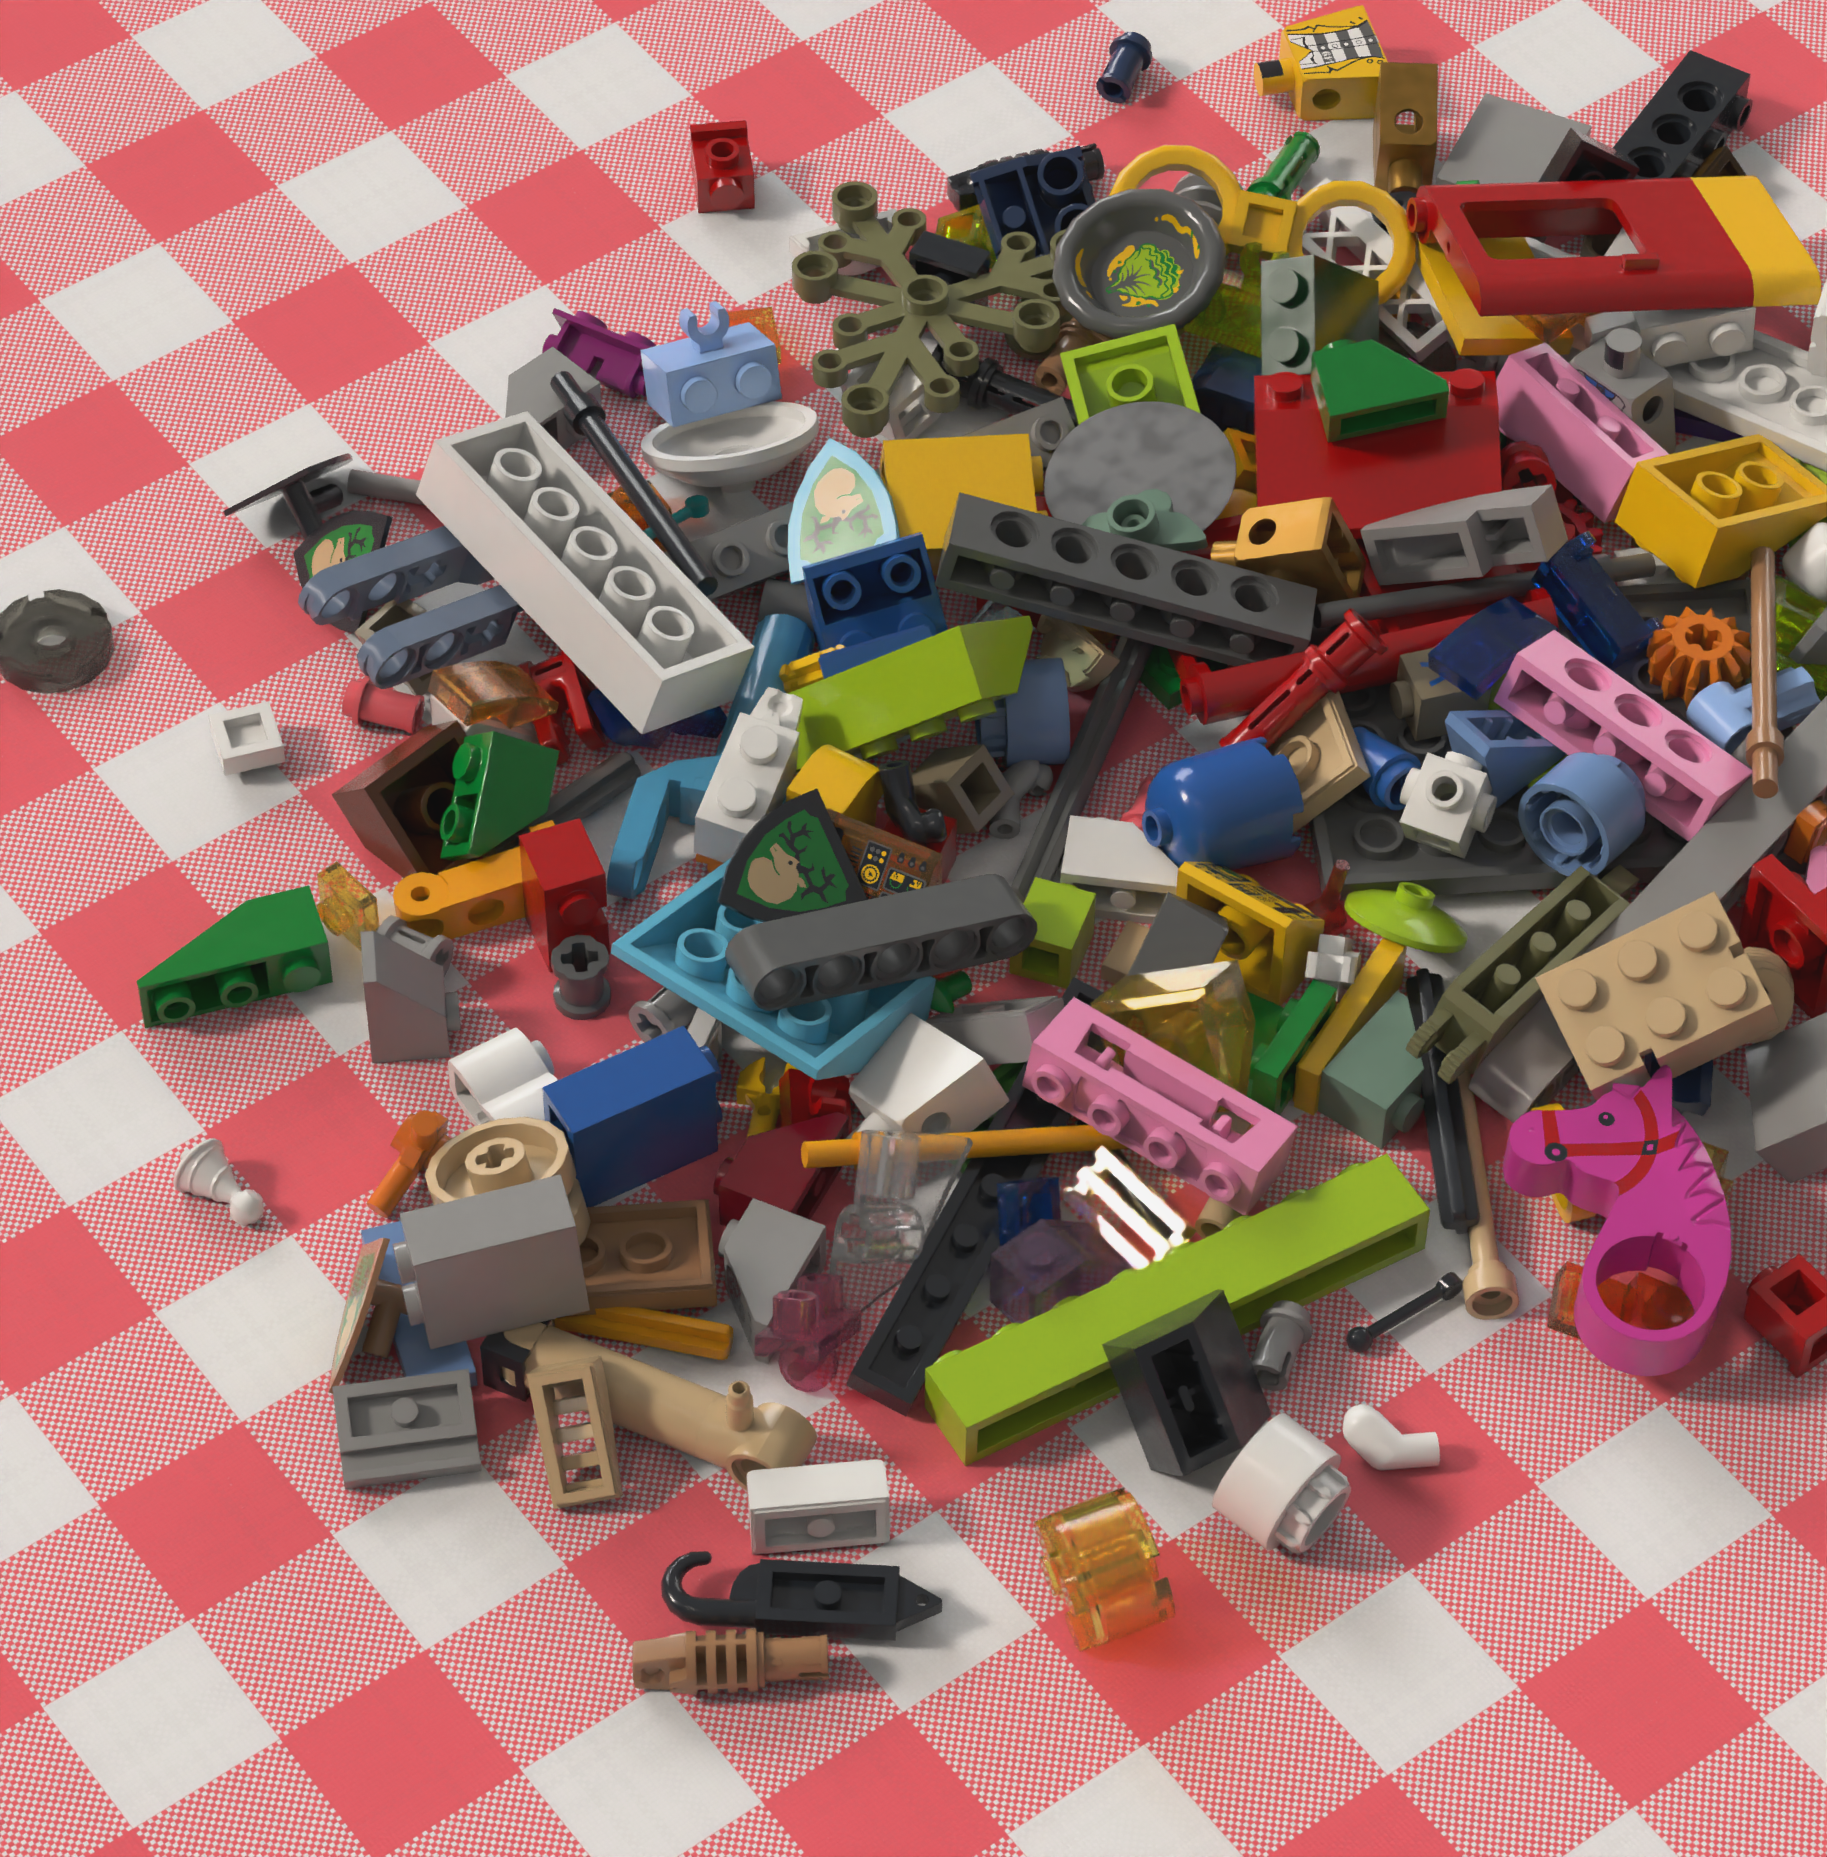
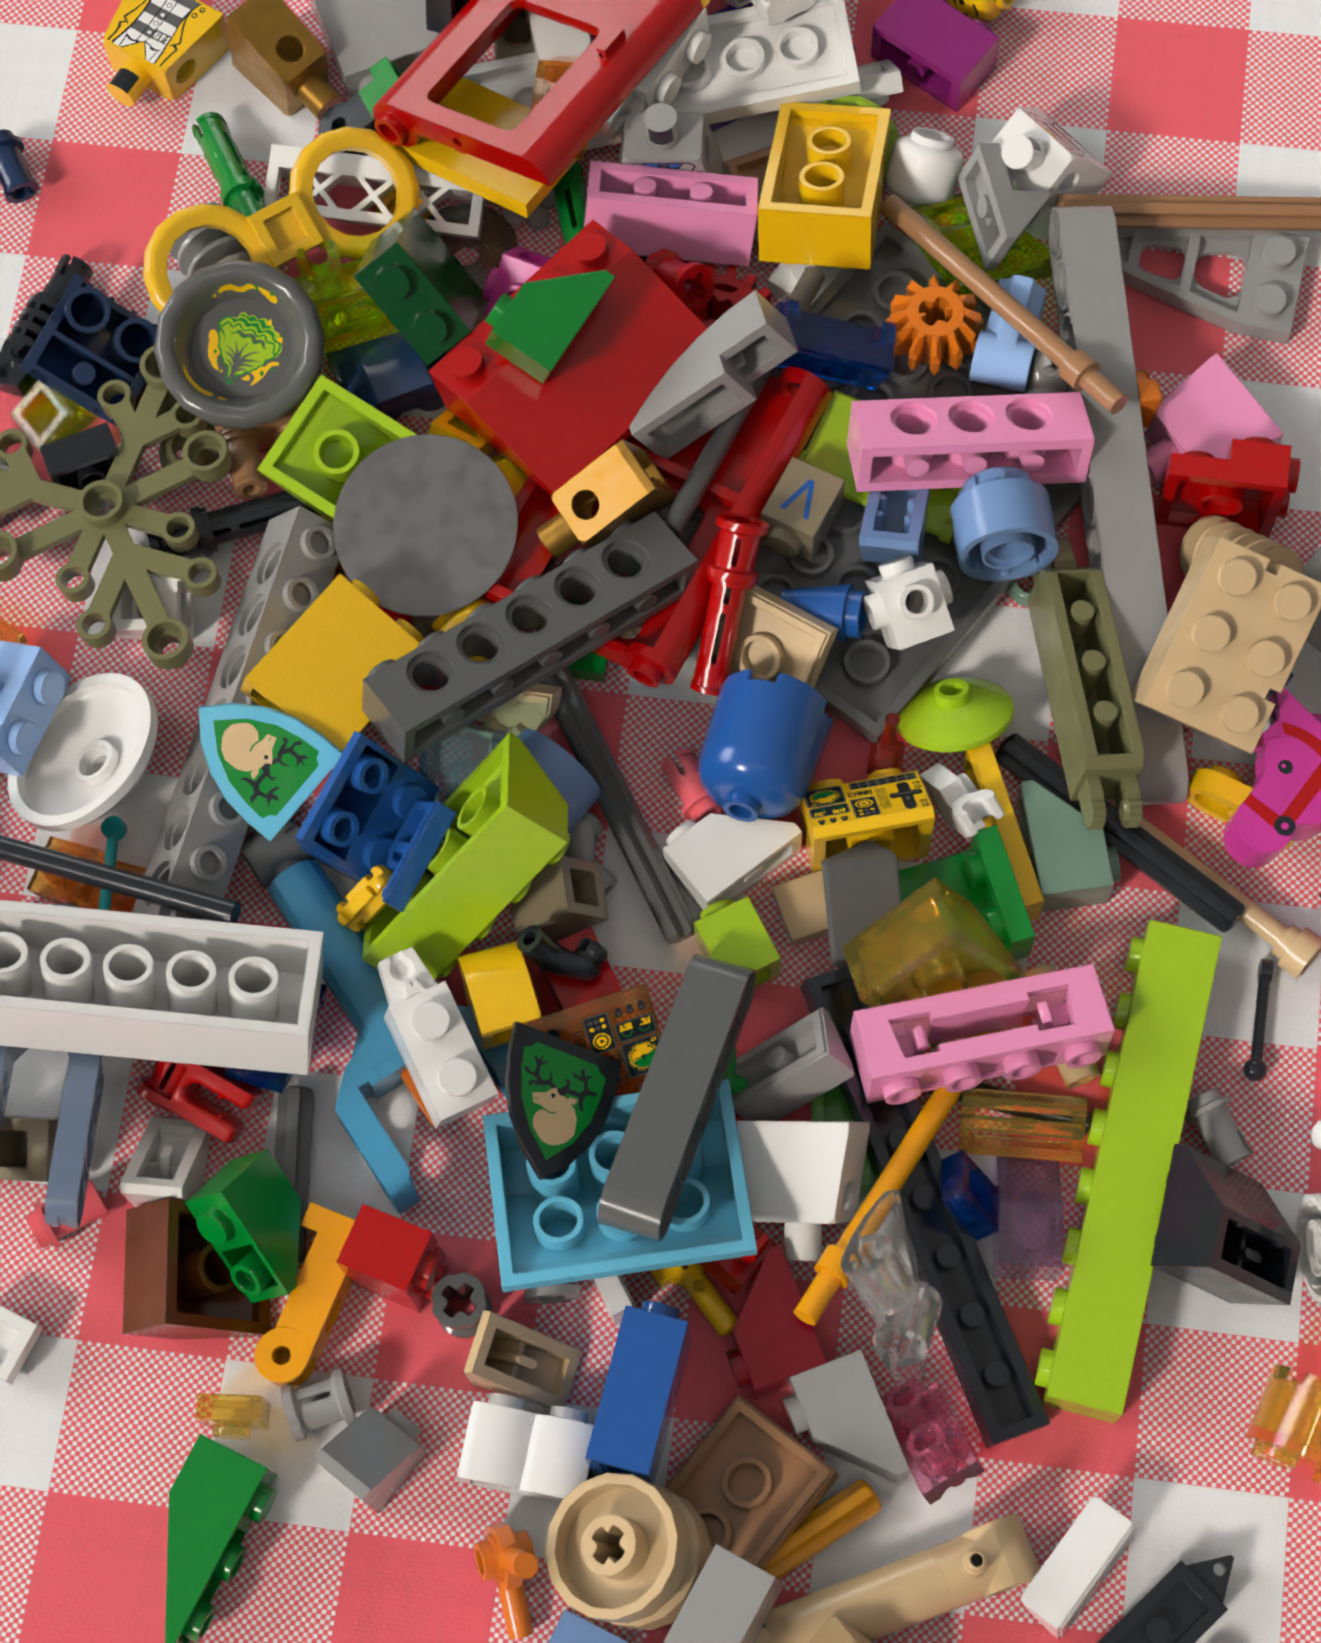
camera: 40 degrees left, 20 degrees up
clear orange slope [428,661,559,729] -> none
sand green animal [1082,489,1208,551] -> none
clear blue slope [1428,596,1558,701] -> none
none -> tan slope [464,1310,583,1409]

